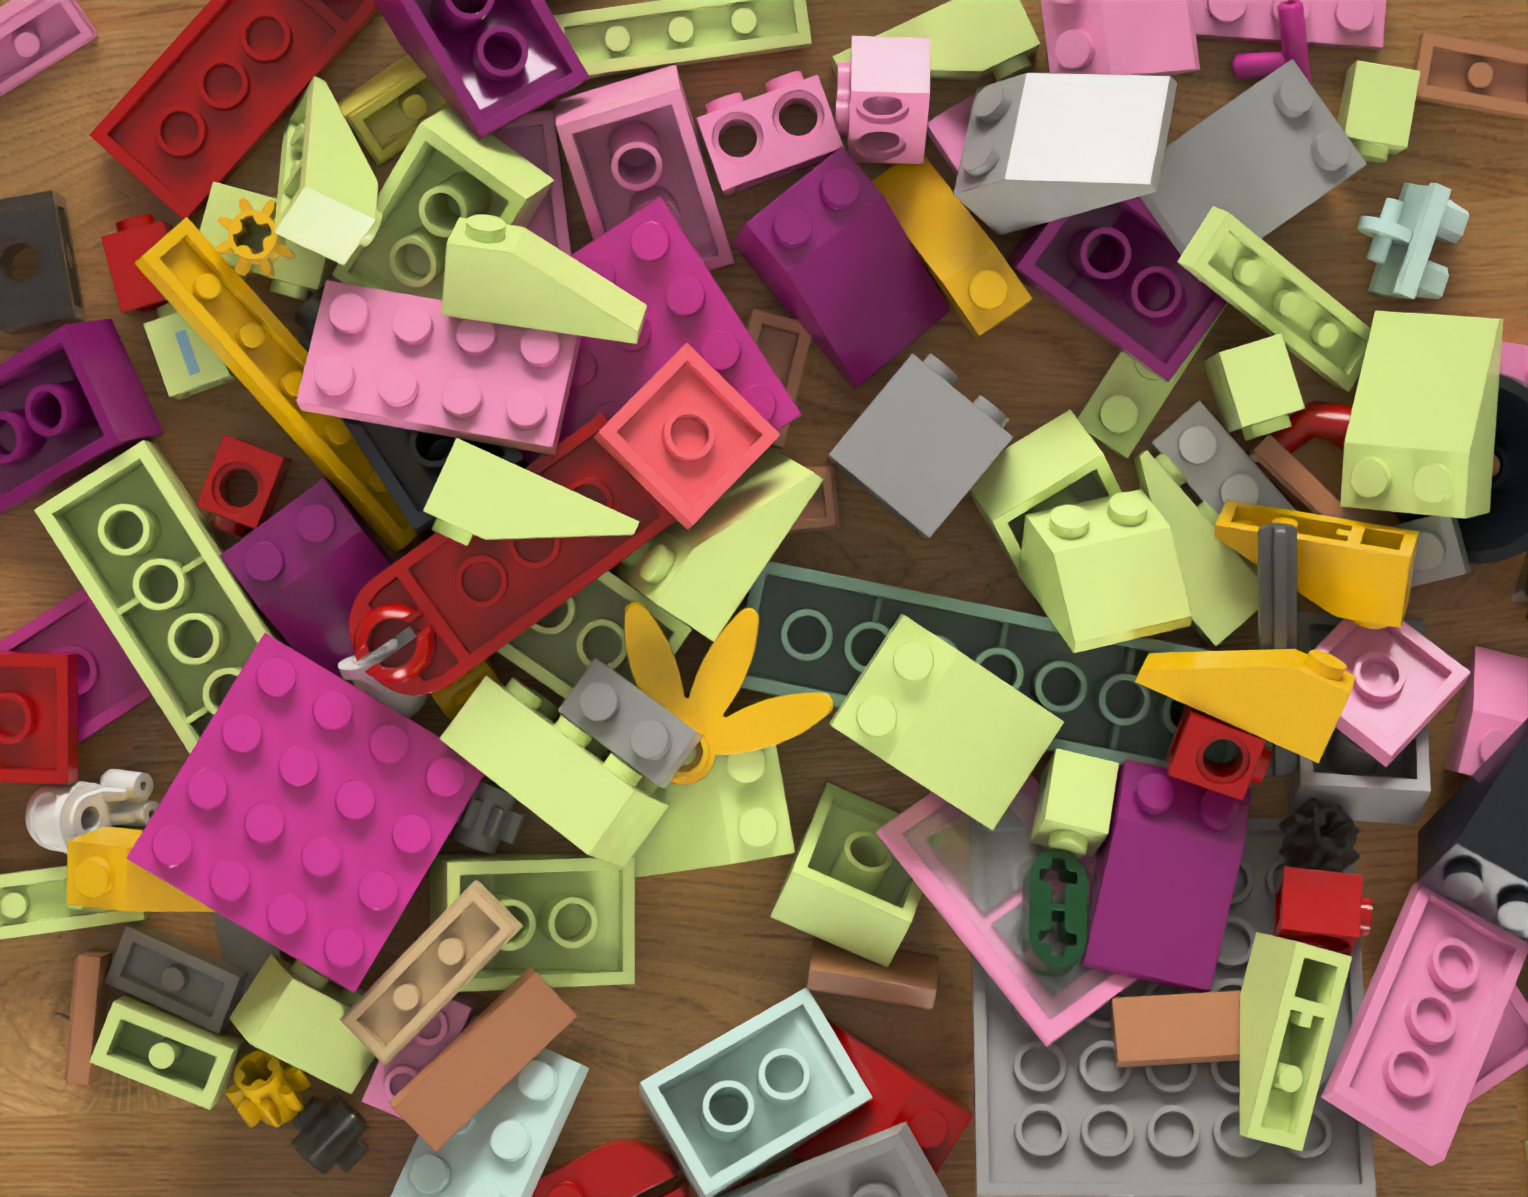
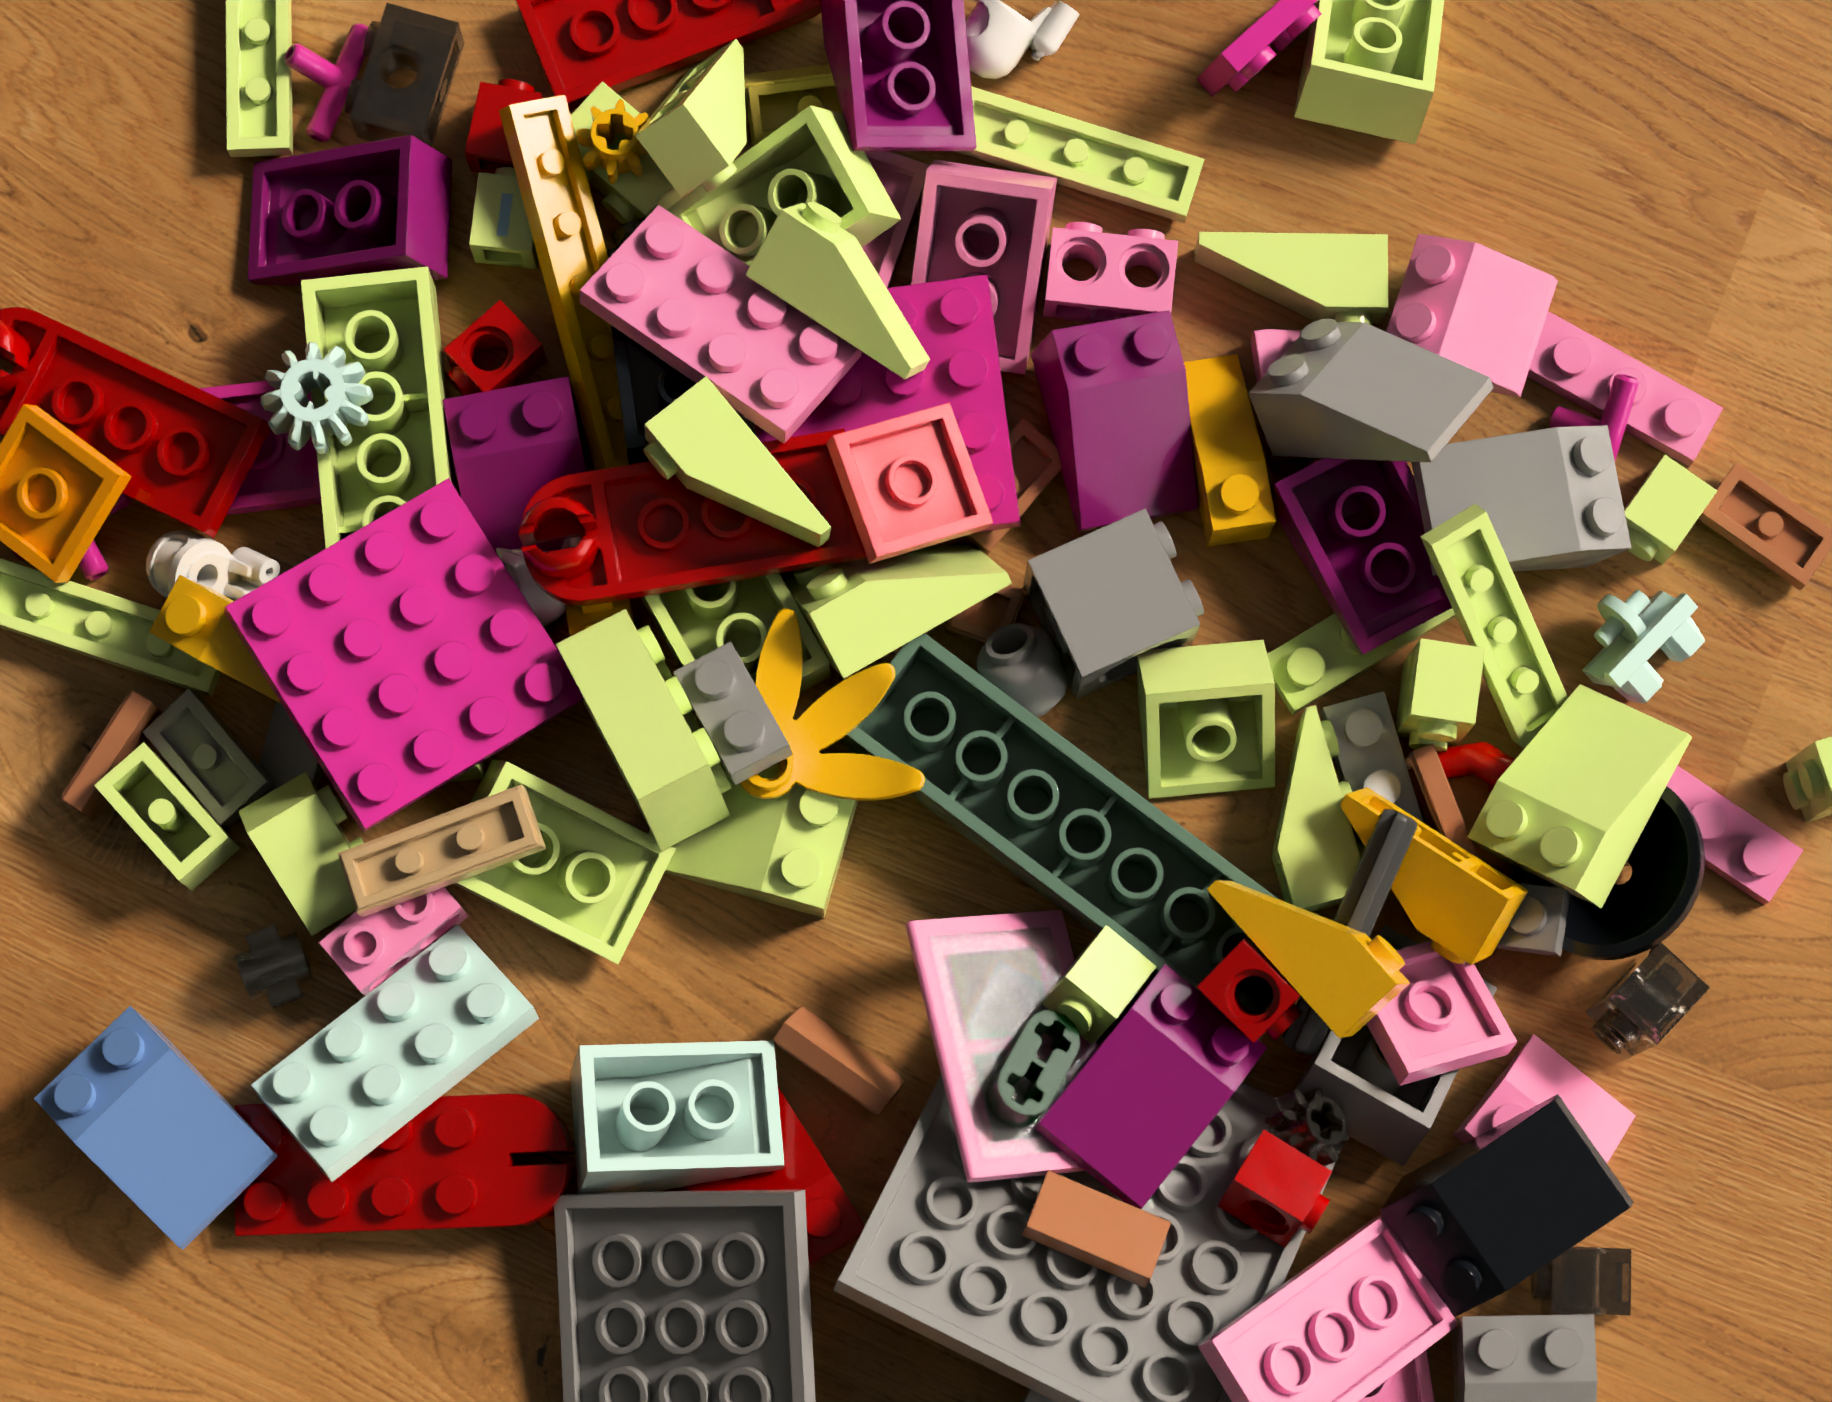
camera: 20 degrees right, 10 degrees down
yellow gear [225,1049,311,1128] -> none
nougat tile [388,966,577,1152] -> none
light grey gear [451,780,526,855] -> none
yellowish green slope [770,782,944,968] -> none
yellowish green slope [829,614,1064,831] -> none
bright pink brick [835,36,930,164] -> none
yellowish green slope [1018,489,1192,653] -> none
yellowish green slope [1240,932,1352,1151] -> none
none -> light aqua gear [261,342,373,454]
none -> light grey head [976,623,1069,717]

